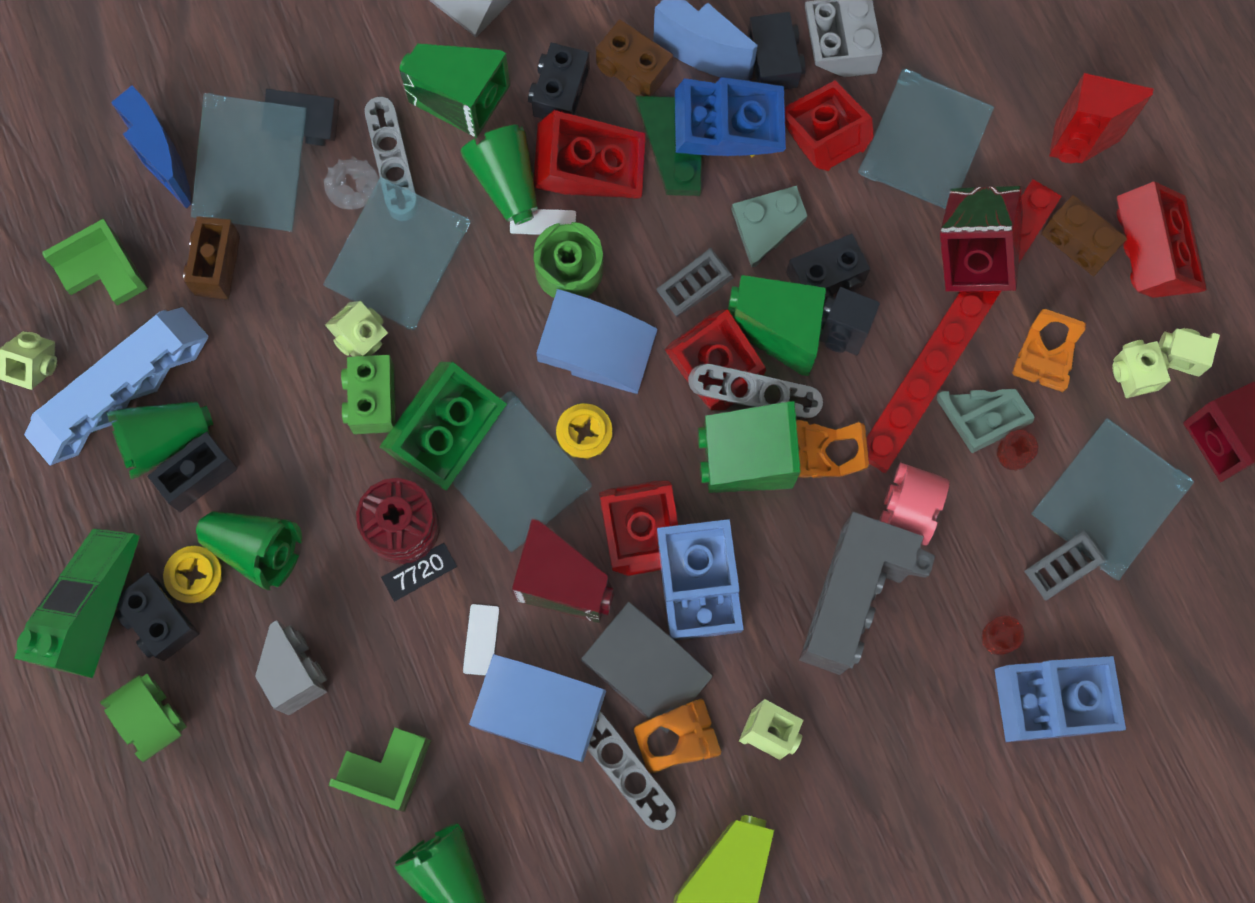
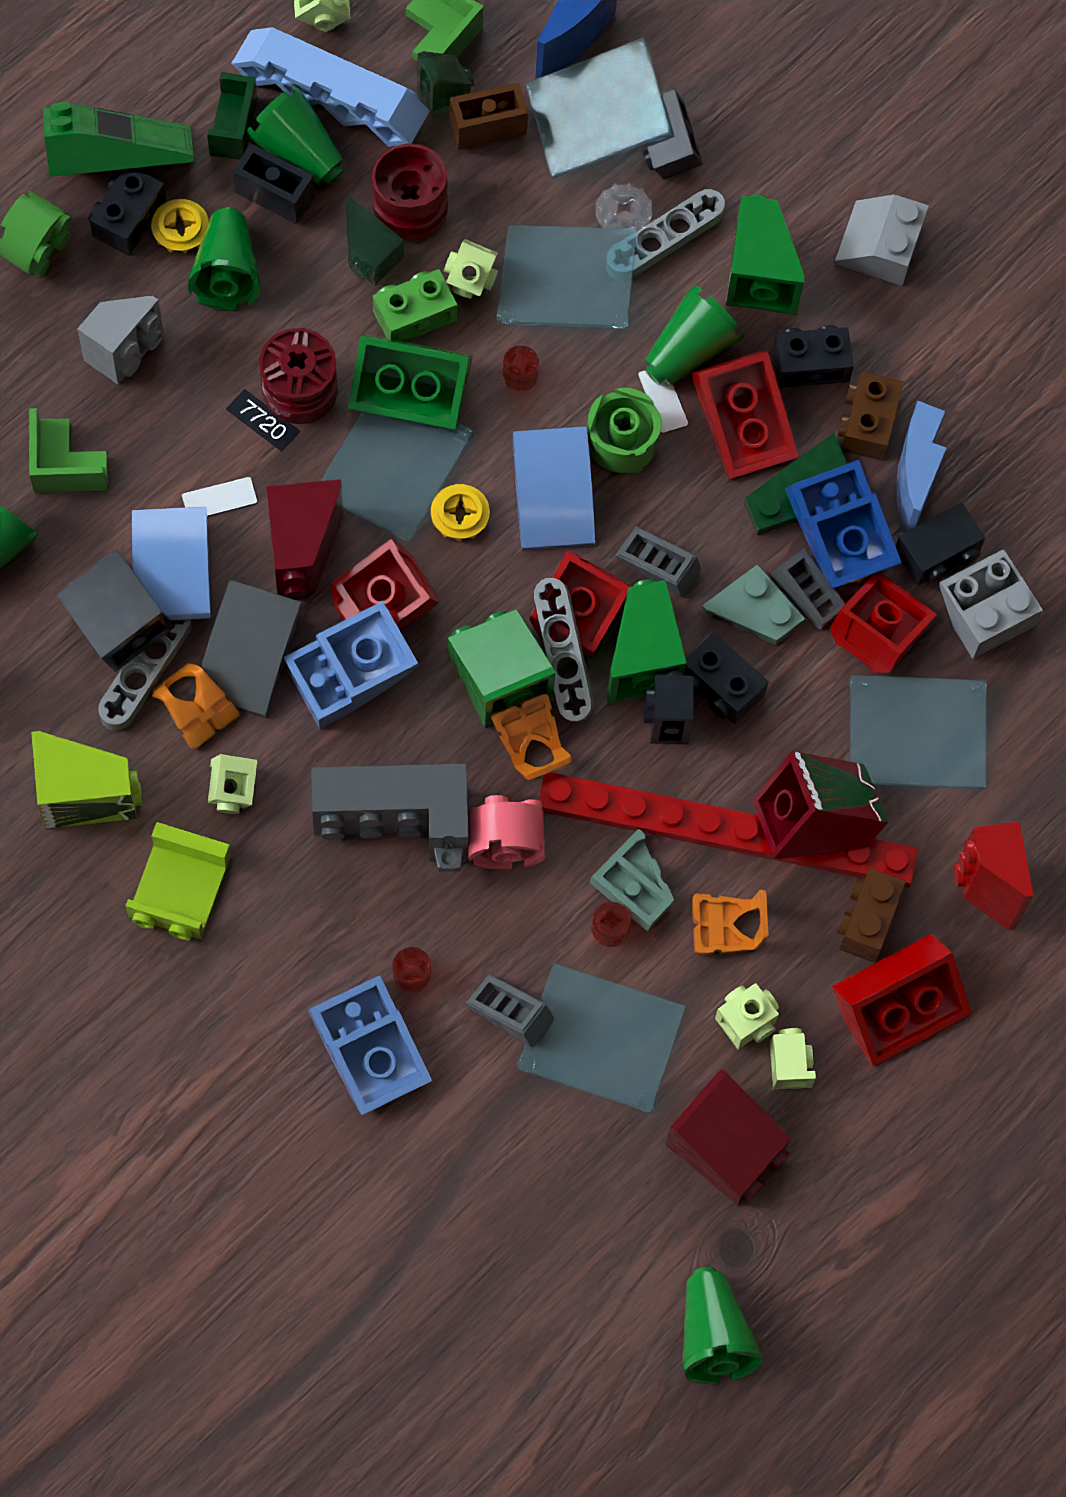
camera: 65 degrees right, 5 degrees down
none -> black panel [57,549,175,672]
none -> lime panel [126,822,231,941]
none -> dark green panel [207,72,258,160]
none -> clear green slope [346,197,404,285]
none -> dark red wheel [371,143,448,241]
none -> clear green slope [417,51,474,118]
none -> clear red wheel [502,346,539,391]
none -> dark grey slope [770,548,846,629]

